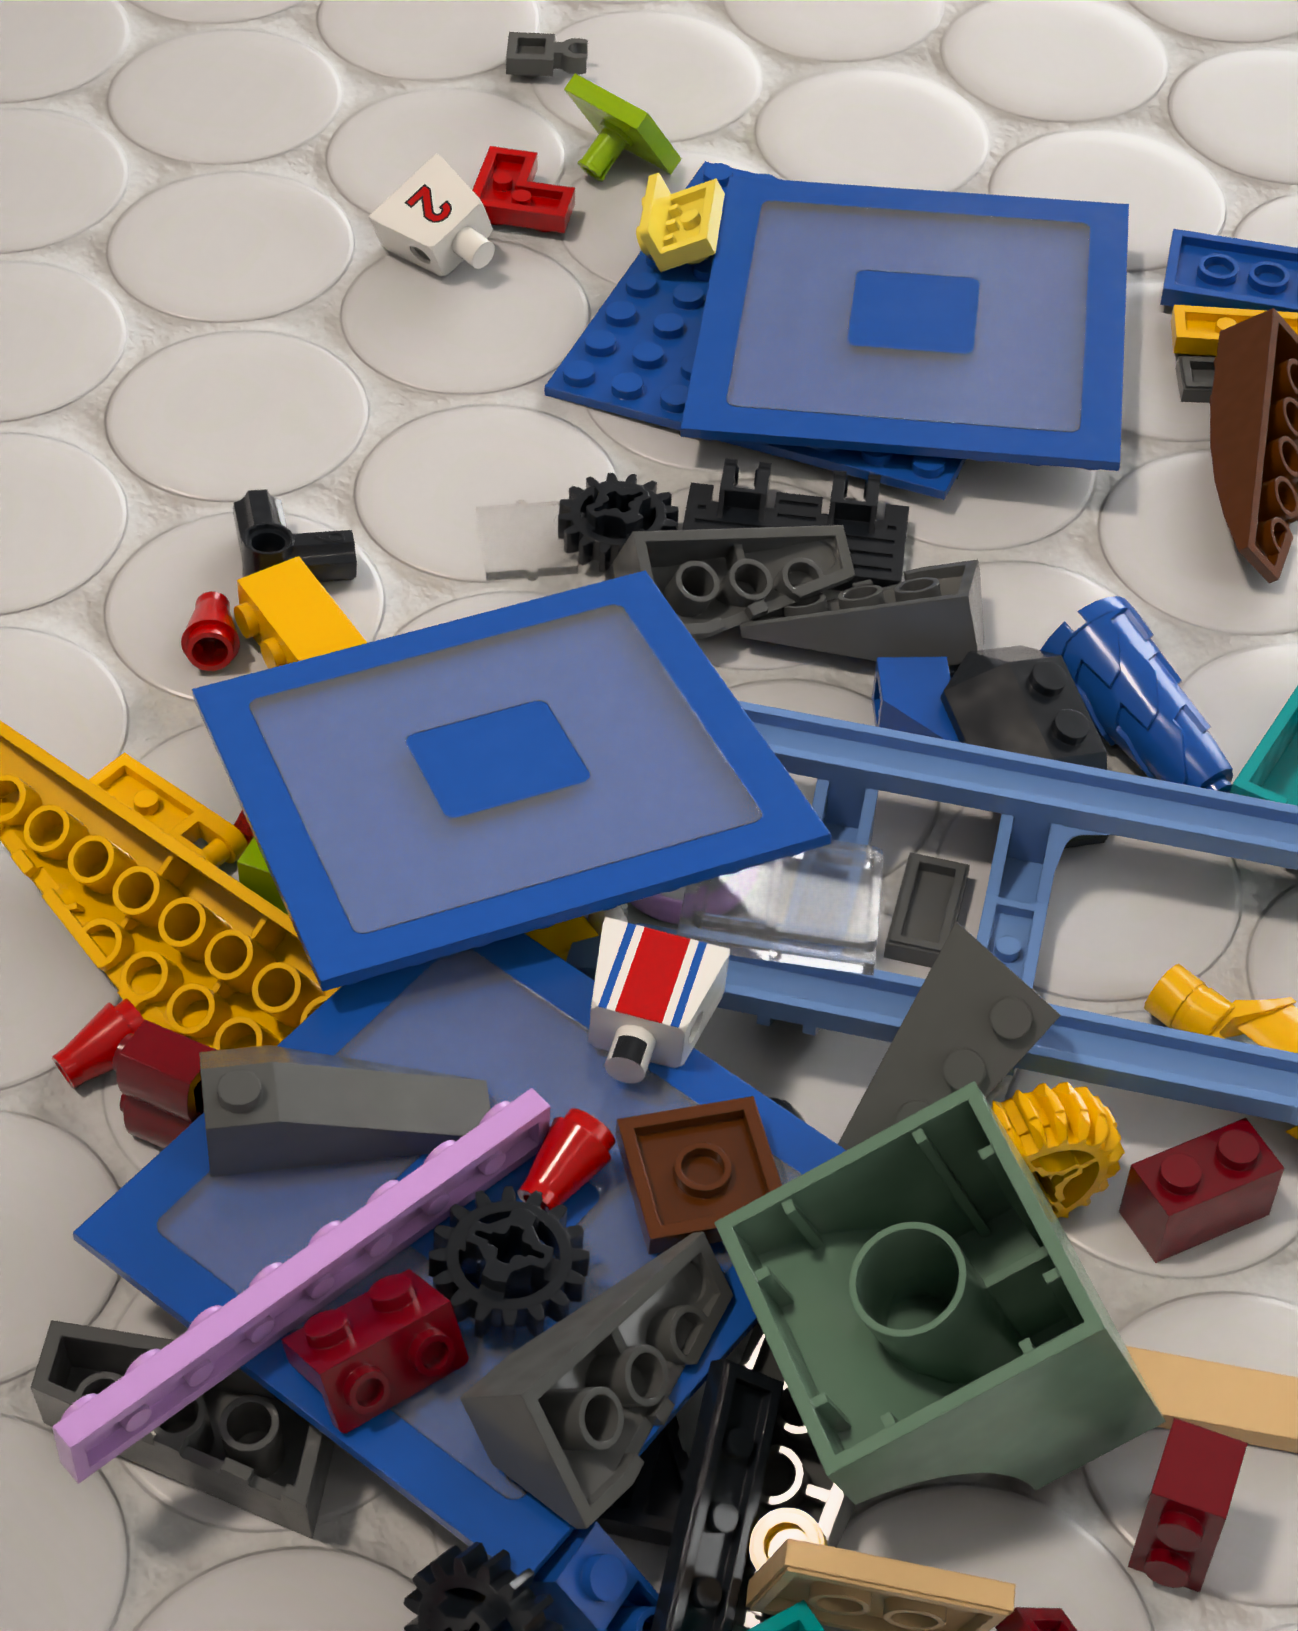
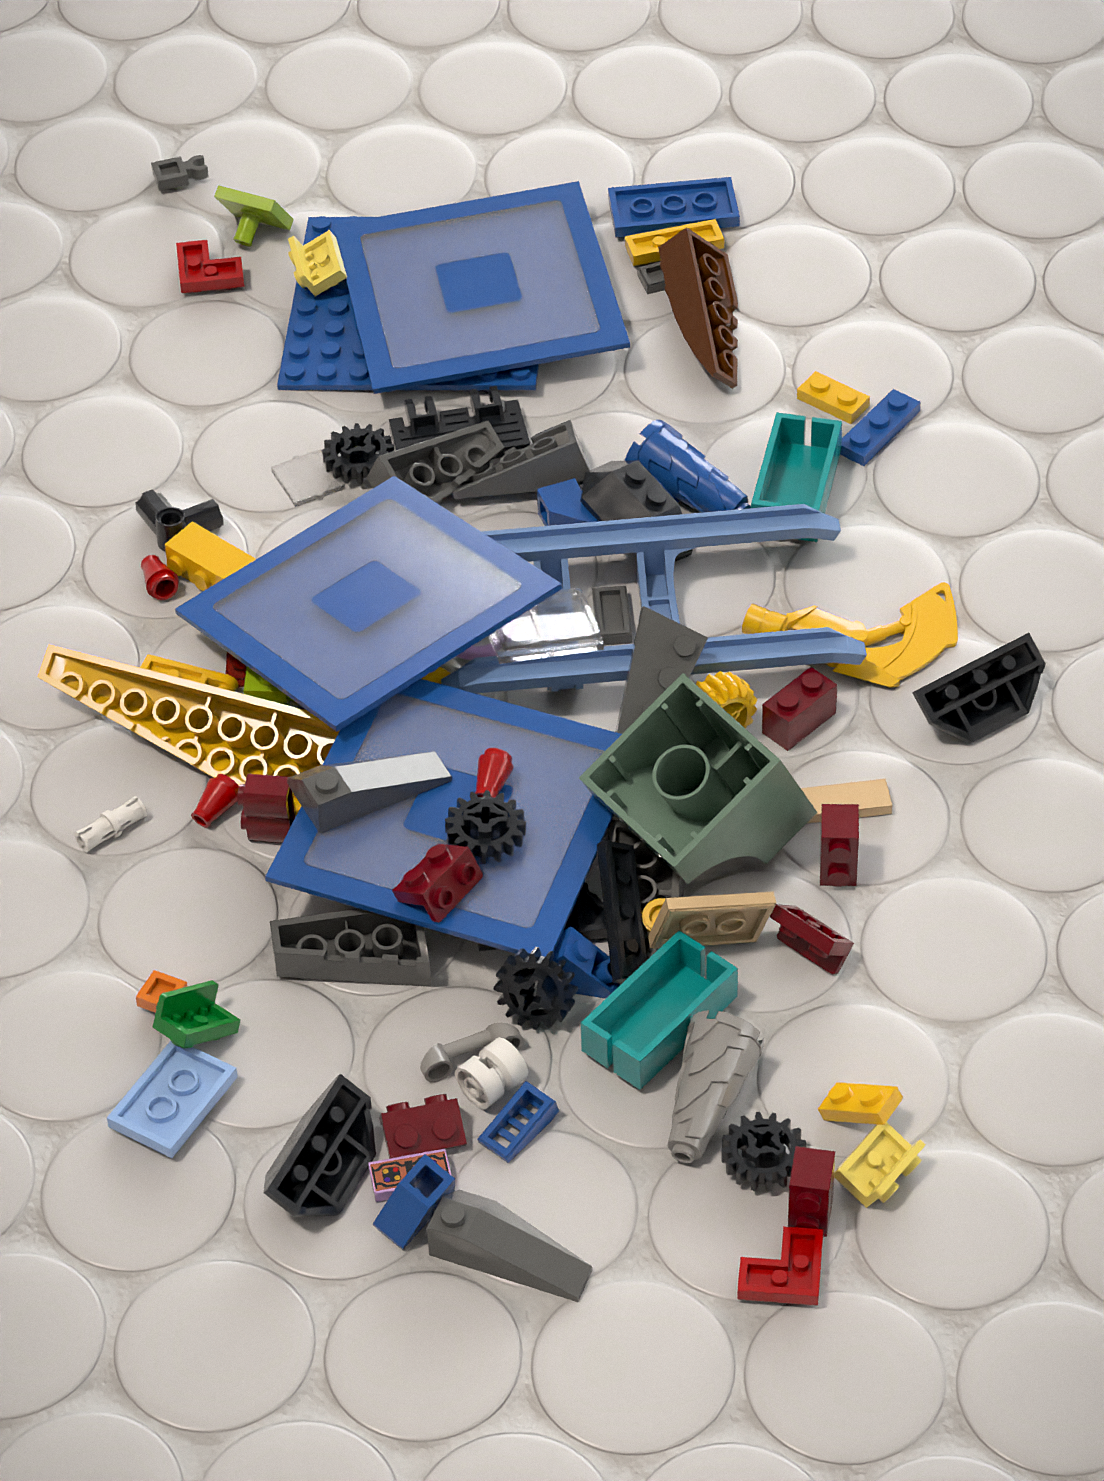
camera: 15 degrees left, 0 degrees up
lavender plate [52,1088,551,1484] -> none
white torso [368,153,495,277] -> none
dark grey wedge [460,1232,733,1529] -> none
white torso [588,917,730,1084] -> none
reddish brown plate [615,1096,782,1255] -> none

